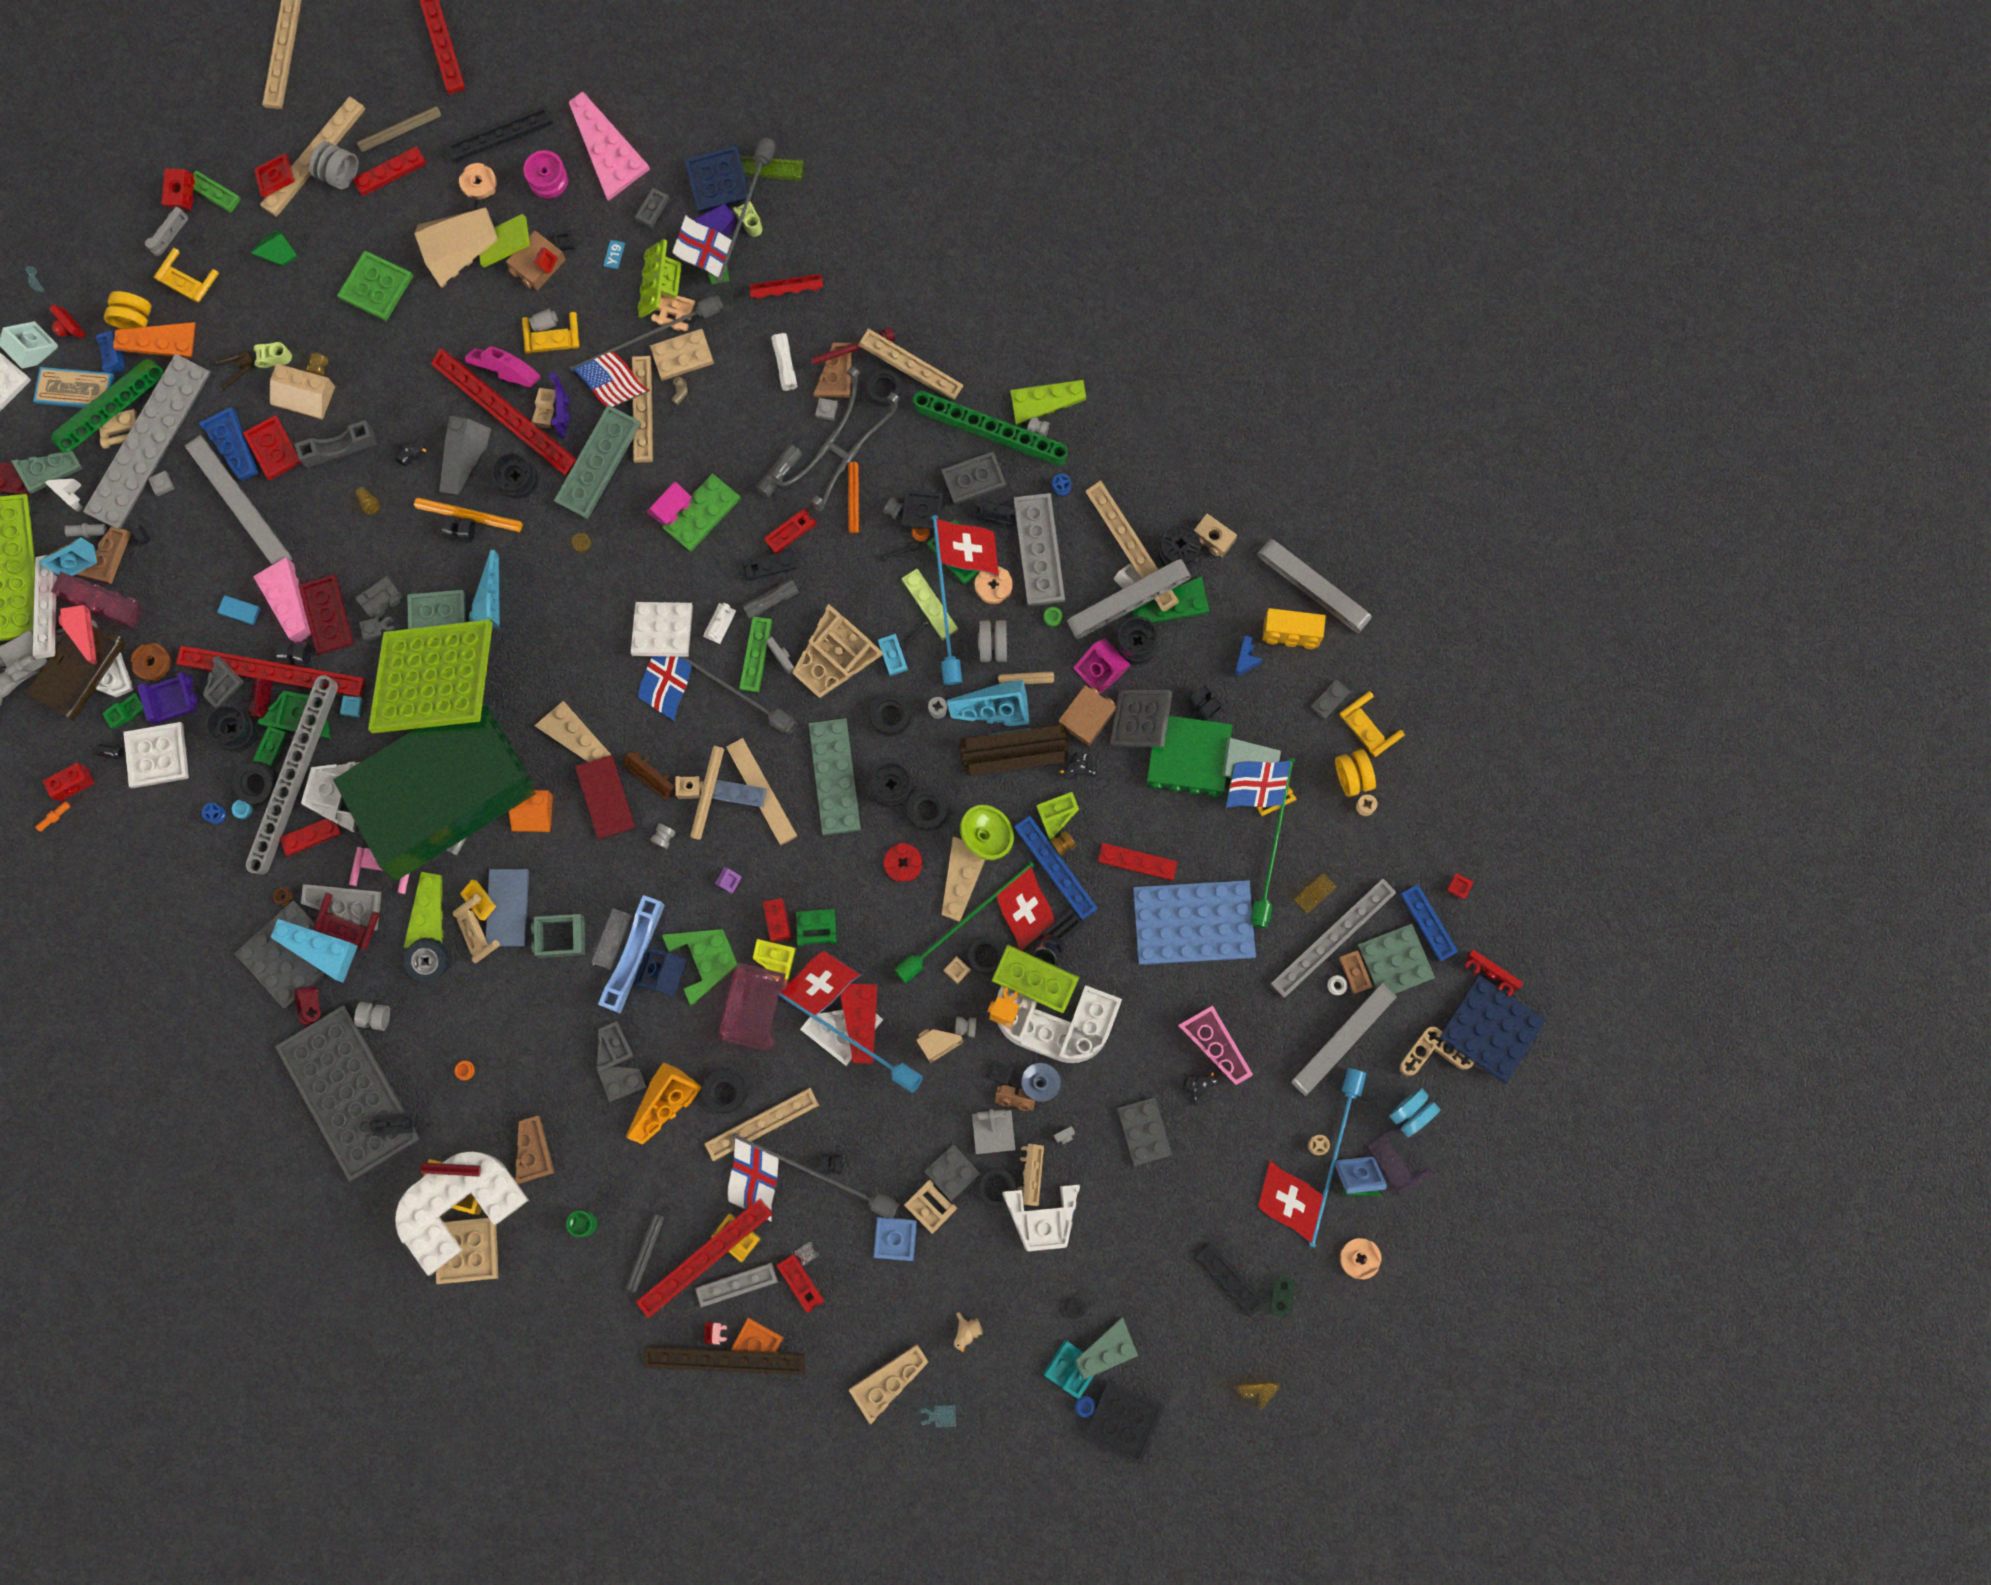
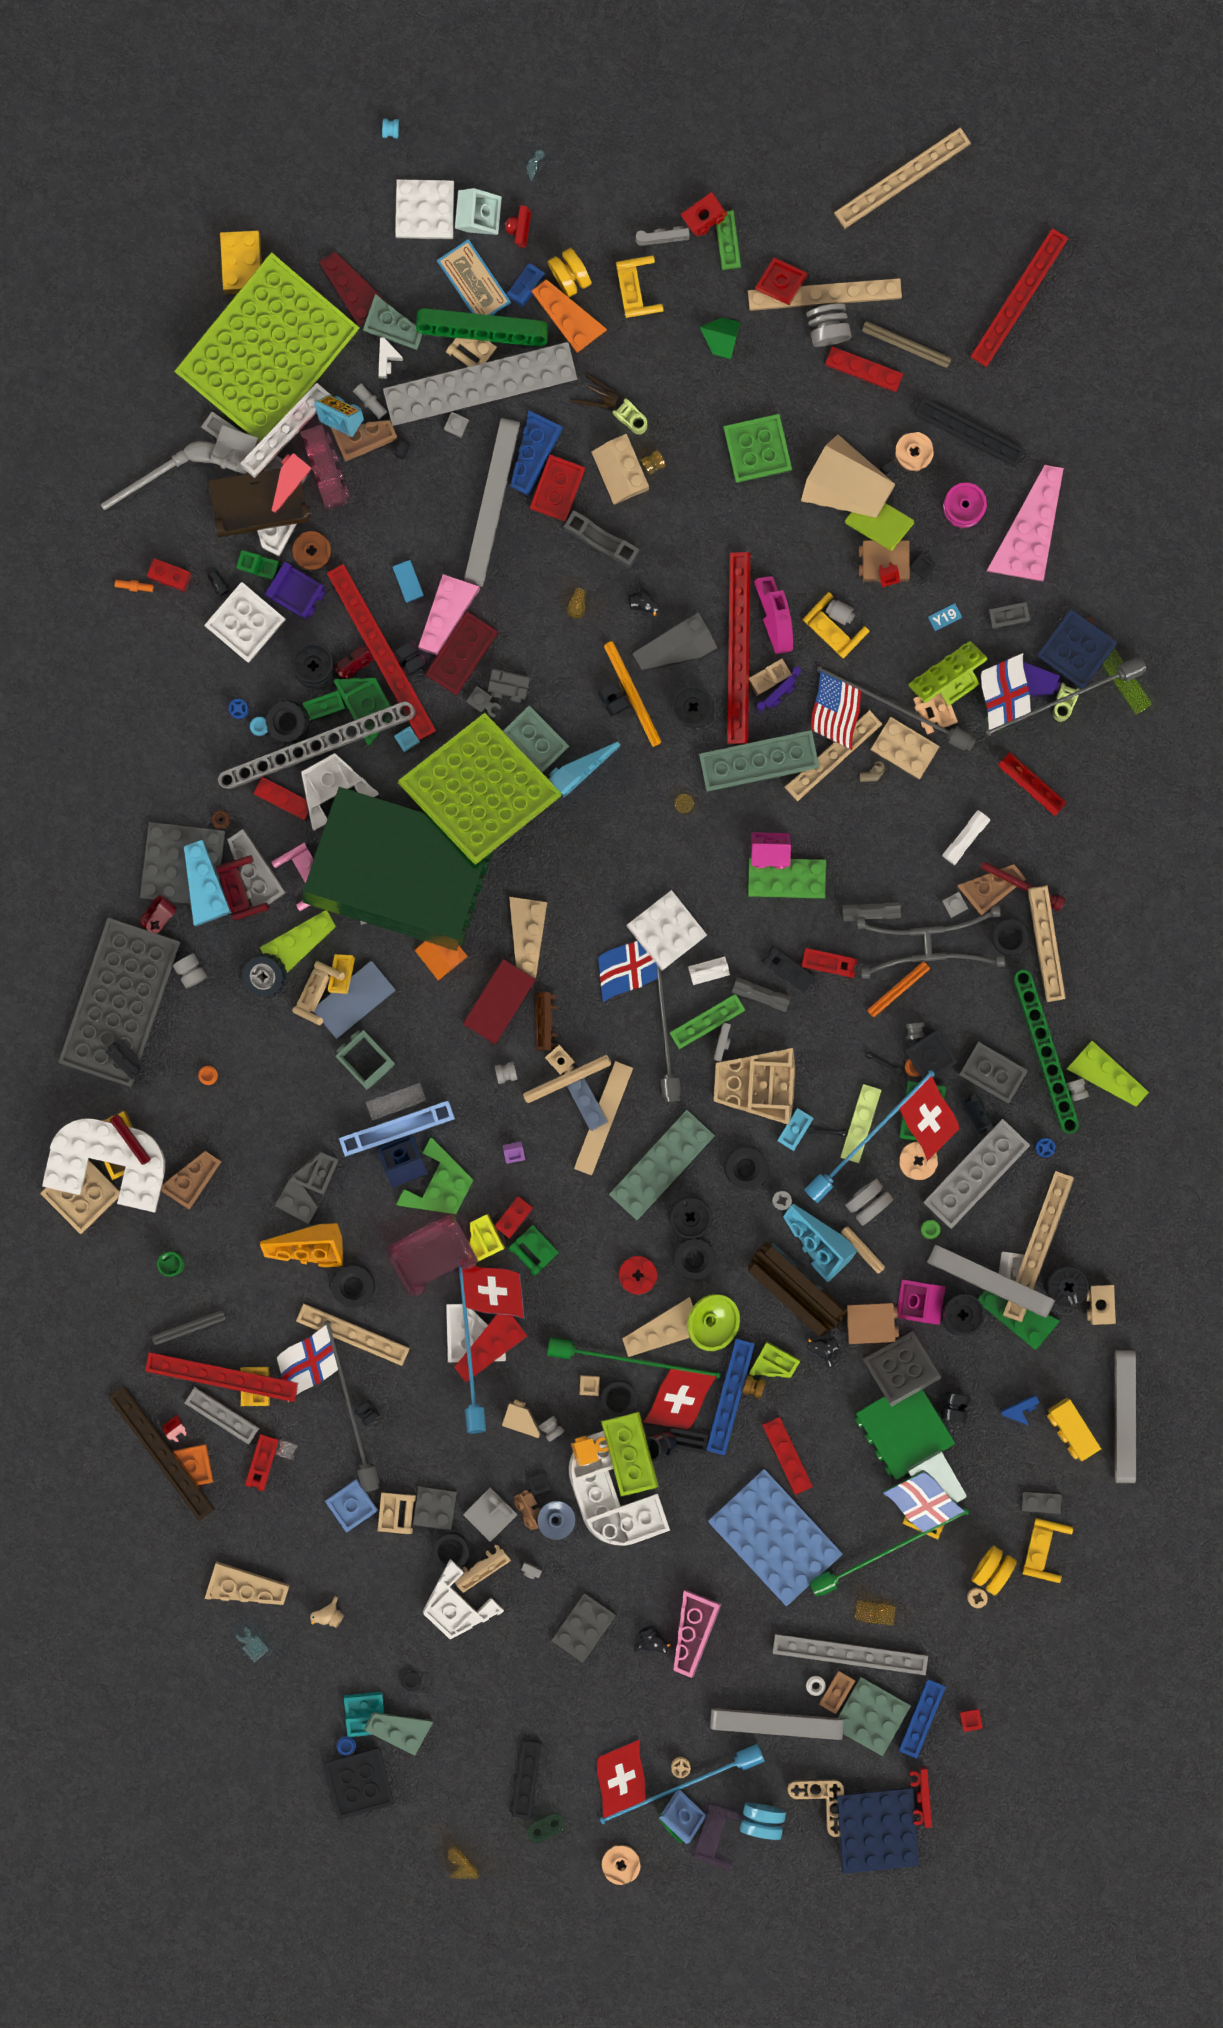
camera: 50 degrees right, 10 degrees up
dark grey wing [203,656,244,708] -> none

